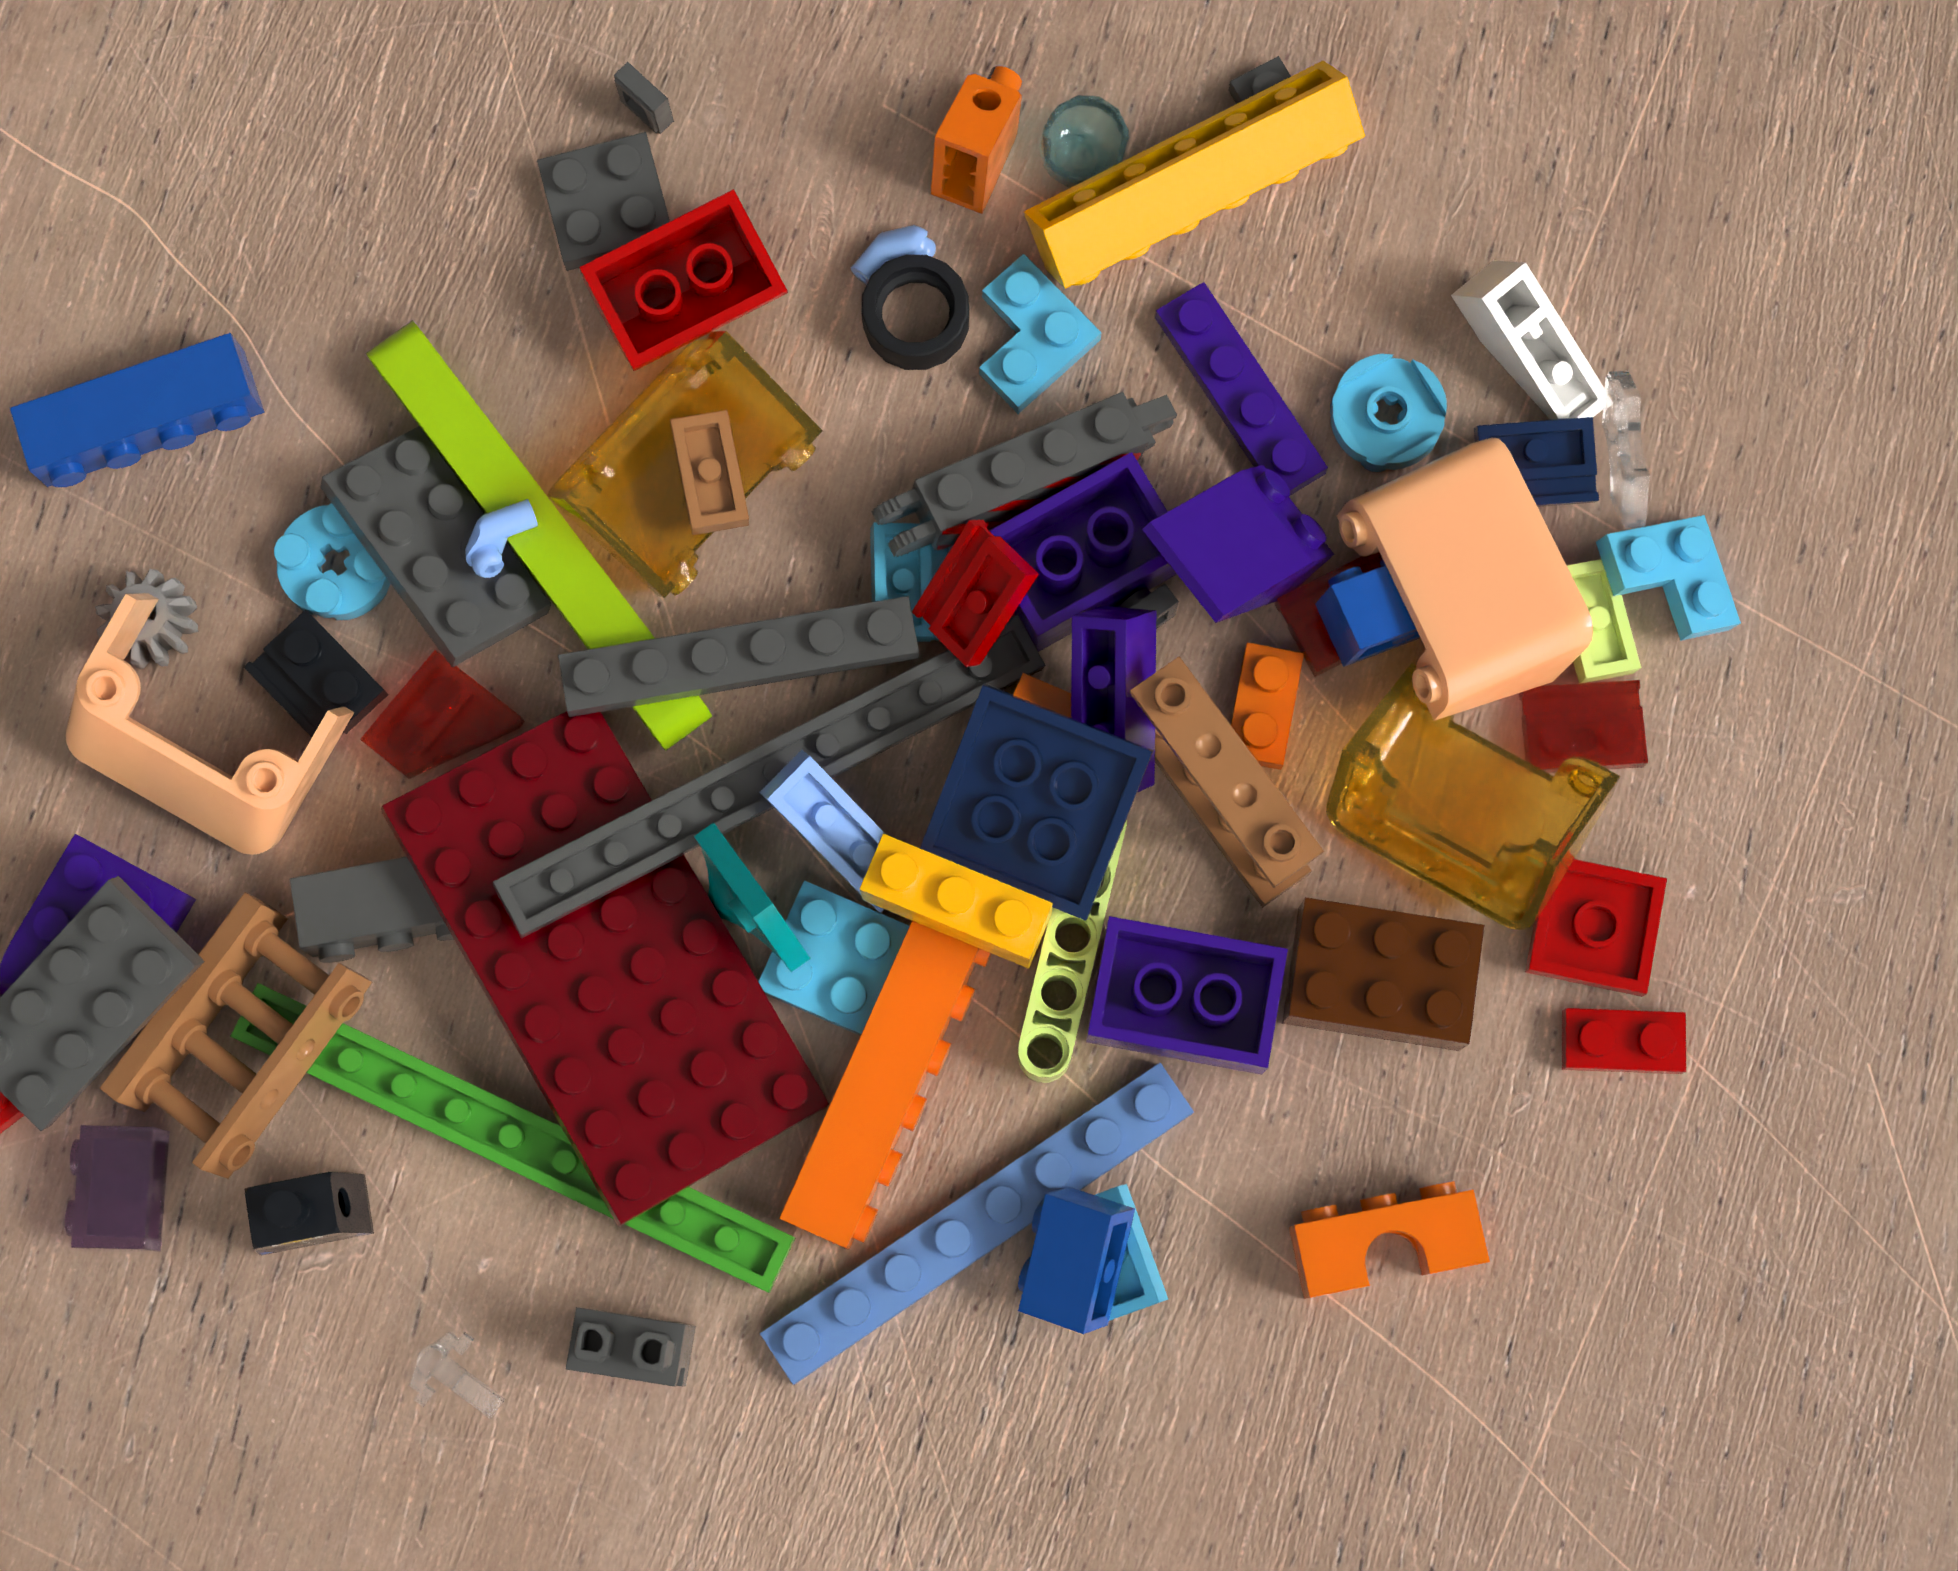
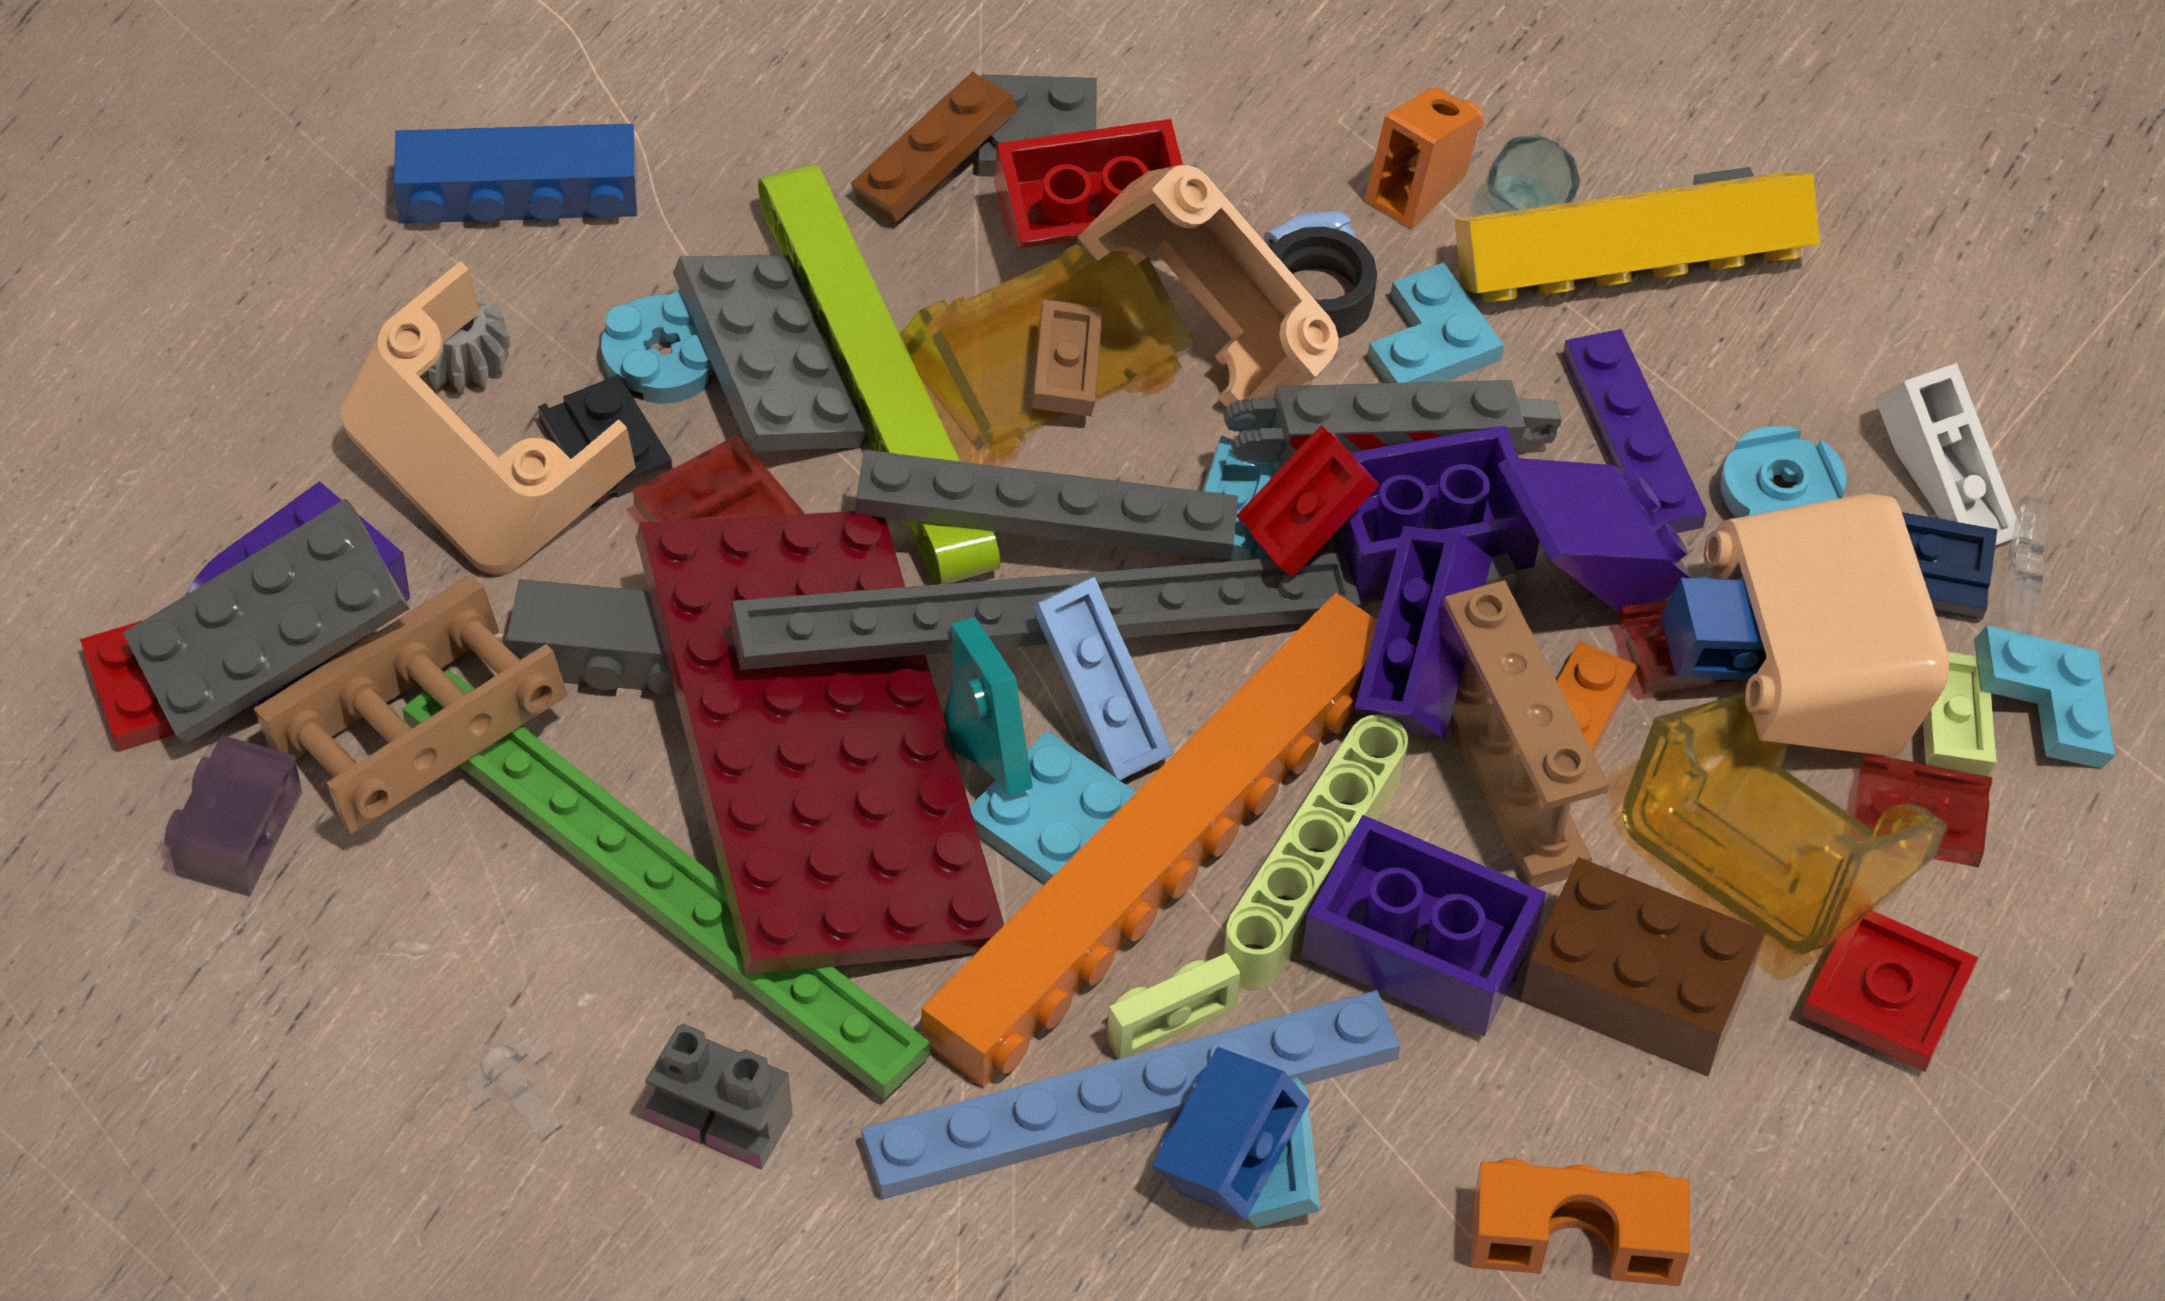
camera: 10 degrees right, 25 degrees down
black torso [245,1172,374,1255] -> none
light blue arm [465,499,538,578] -> none
dark grey tile [614,62,674,134] -> none
yellow brick [859,834,1053,969] -> none
dark blue plate [920,684,1154,921] -> none
red plate [1562,1008,1686,1074] -> none
none -> dark orange plate [851,71,1018,222]
none -> light nougat windscreen [1077,165,1339,407]
none -> yellowish green plate [1106,953,1241,1059]

